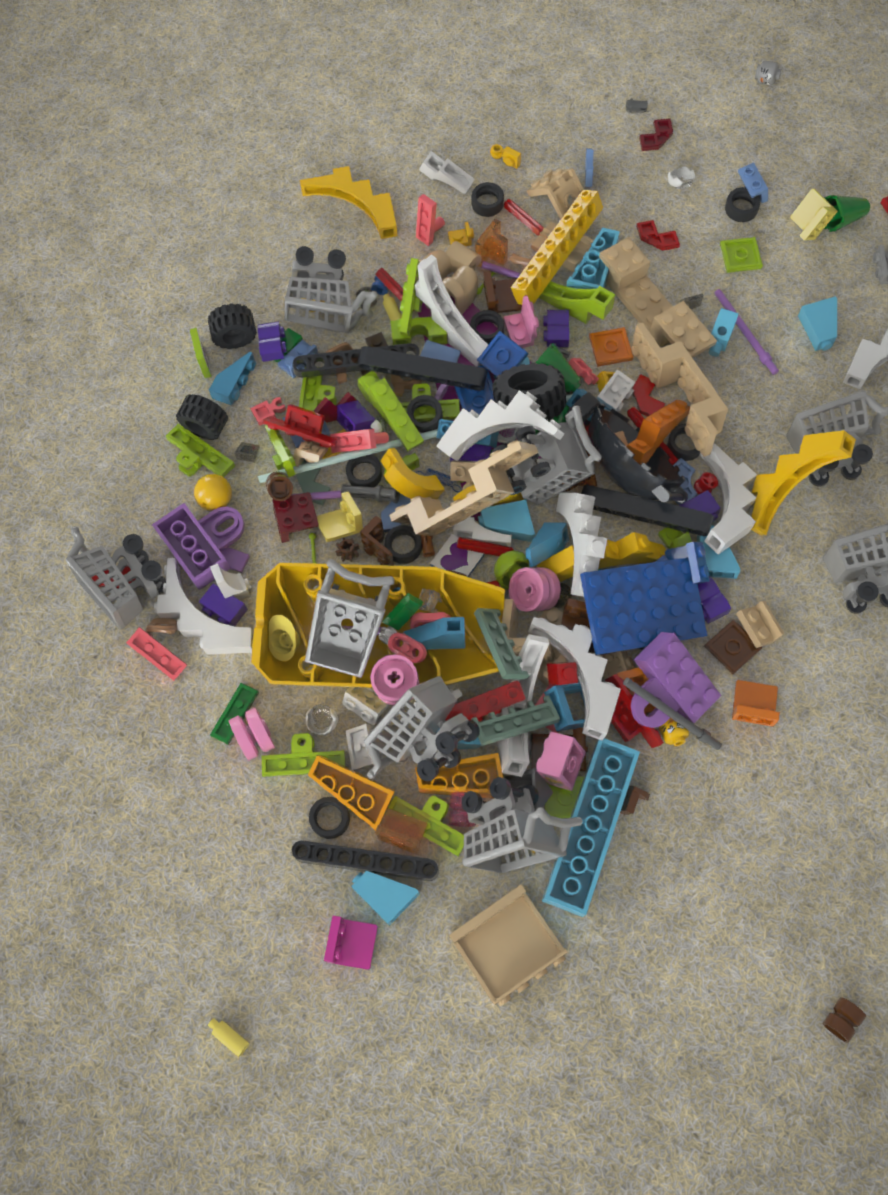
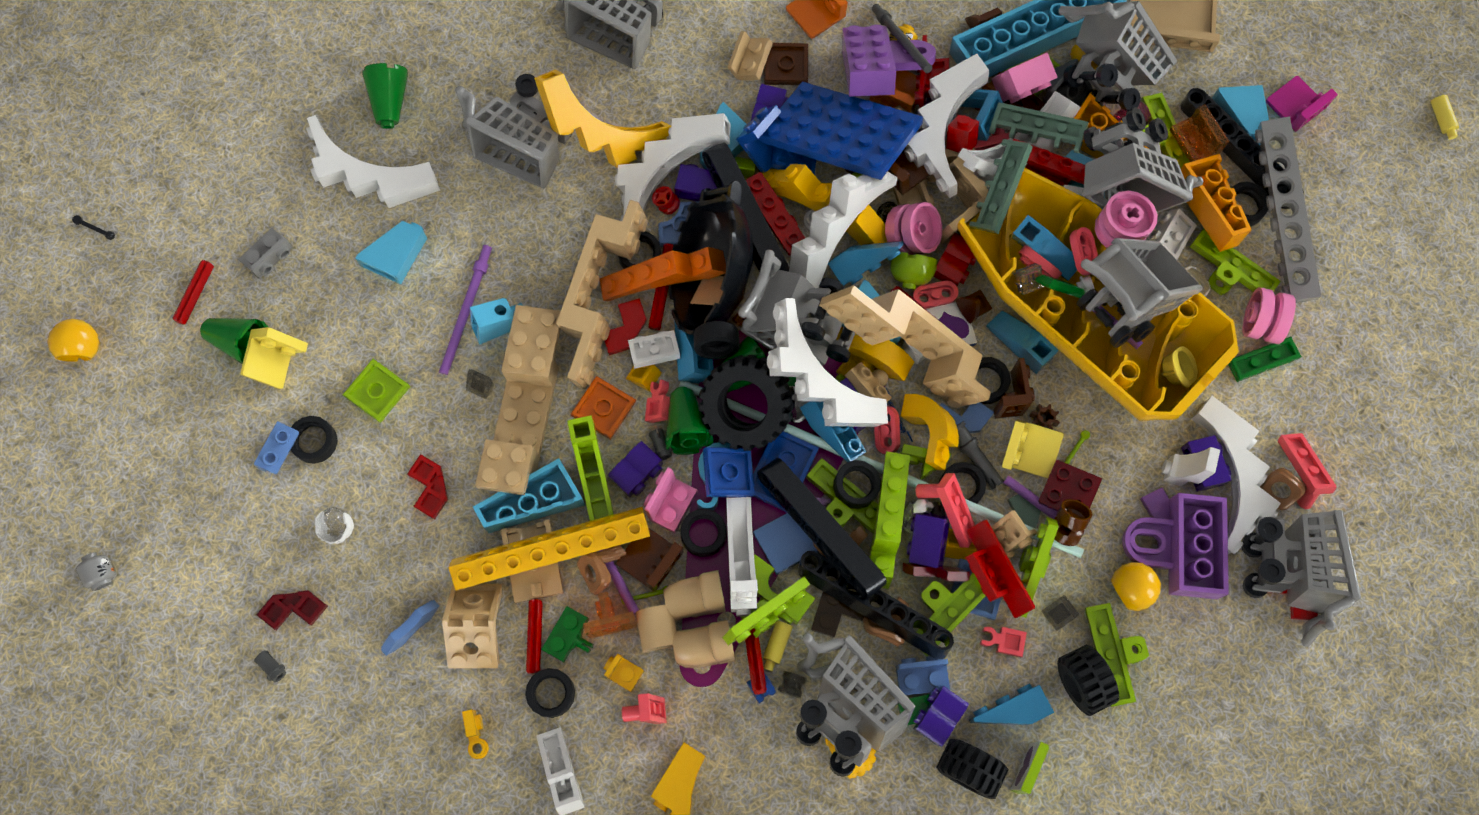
camera: 145 degrees left, 5 degrees up
none -> green plate [541,606,594,663]
none -> red bracket [746,172,805,256]
none -> coral plate [874,406,901,454]
none -> coral plate [912,281,959,309]
none -> light grey brick [1255,116,1321,303]

